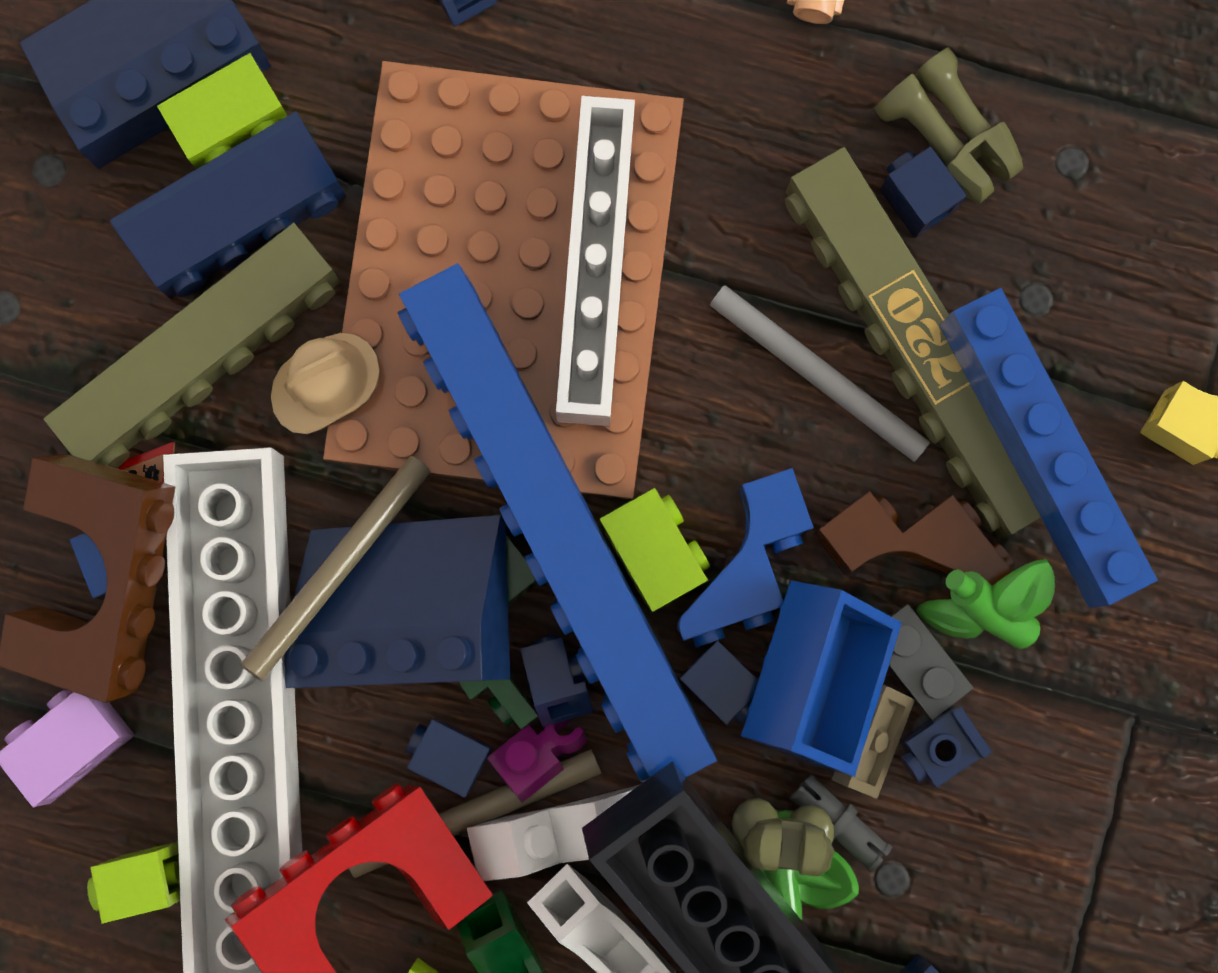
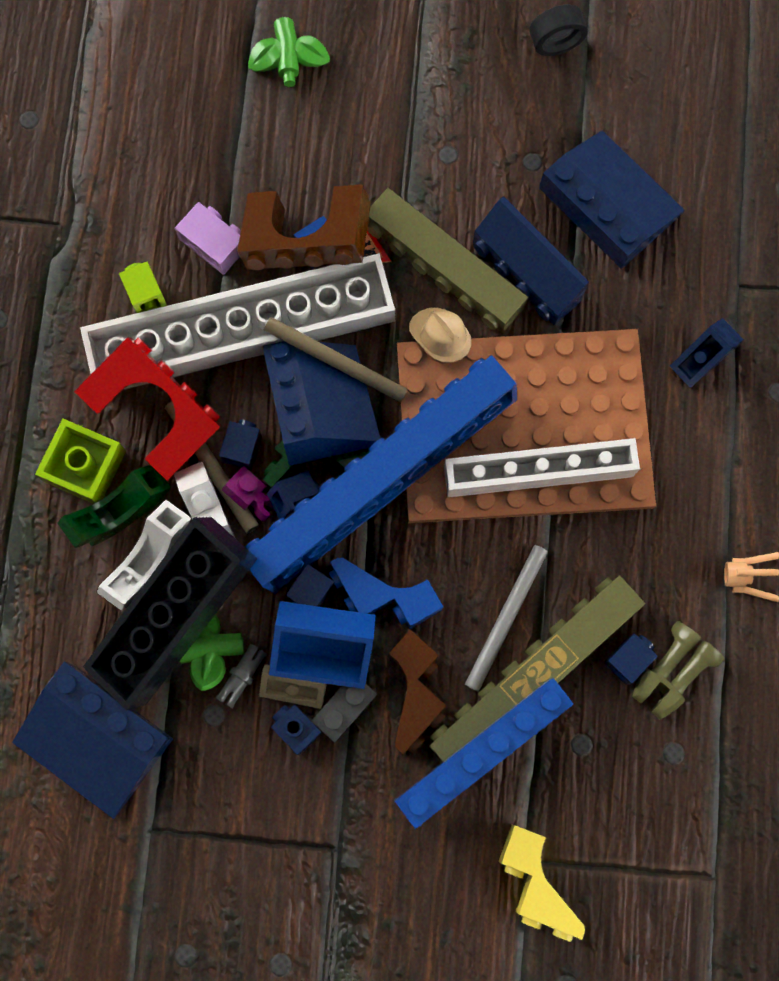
camera: 80 degrees right, 5 degrees down
lime brick [157,53,287,169] -> none
lime brick [599,488,710,614] -> none
olive piece [731,798,834,876] -> none
bright green plant [916,559,1055,649] -> none

